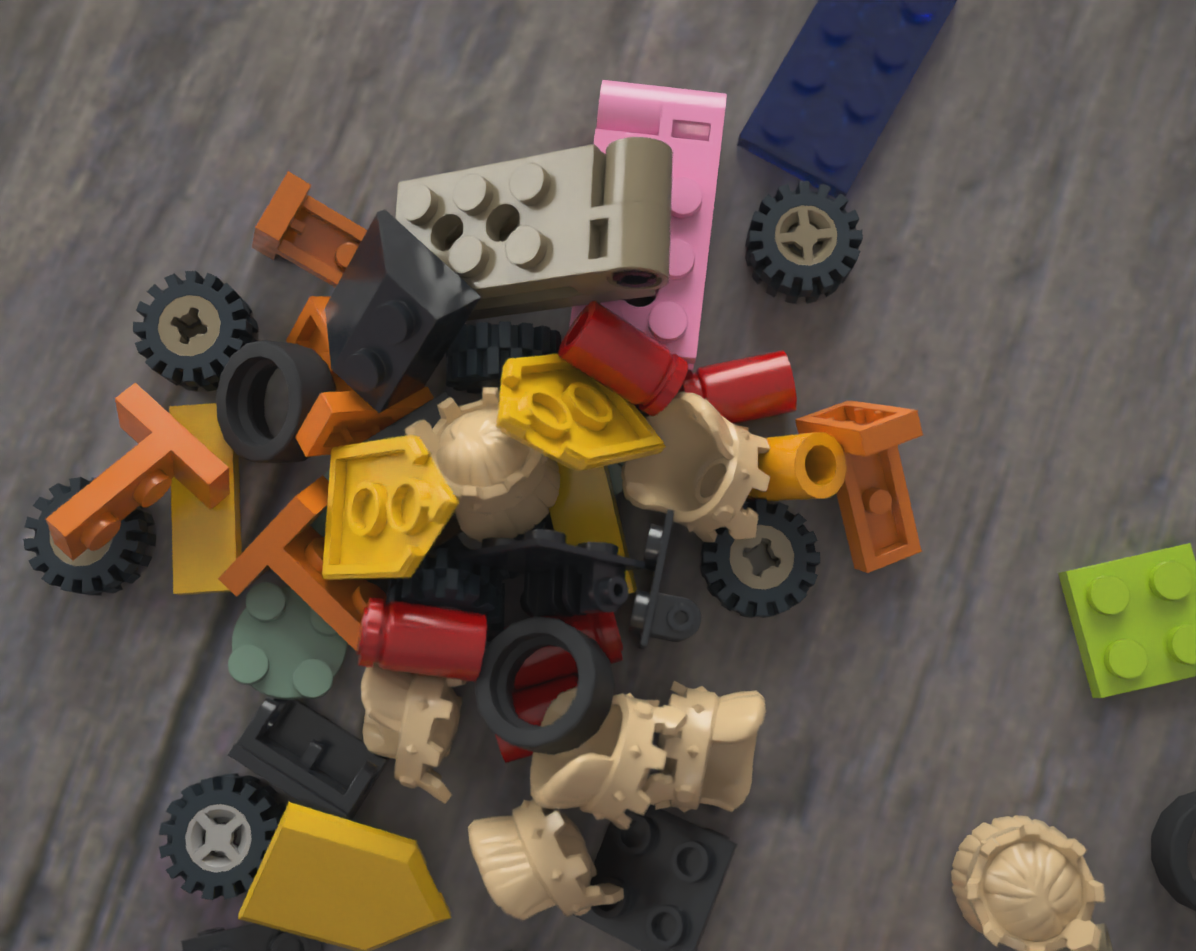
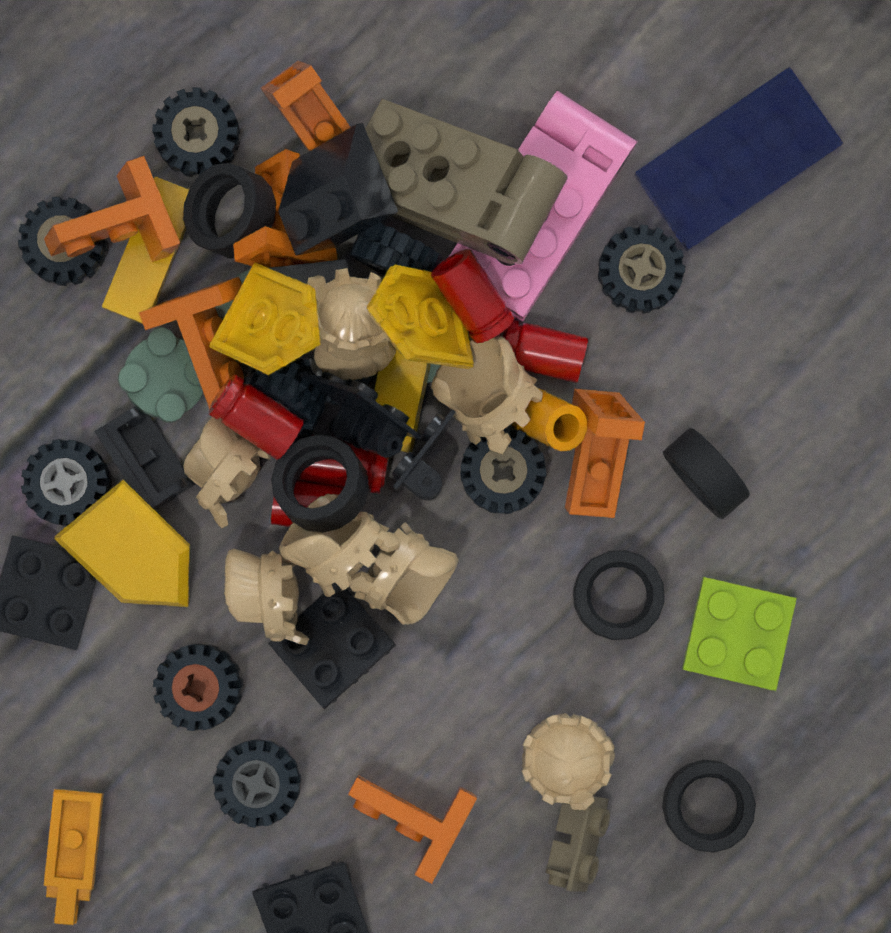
camera: 20 degrees right, 5 degrees up
none -> black tyre [573,550,665,640]
none -> black tyre [663,428,750,519]

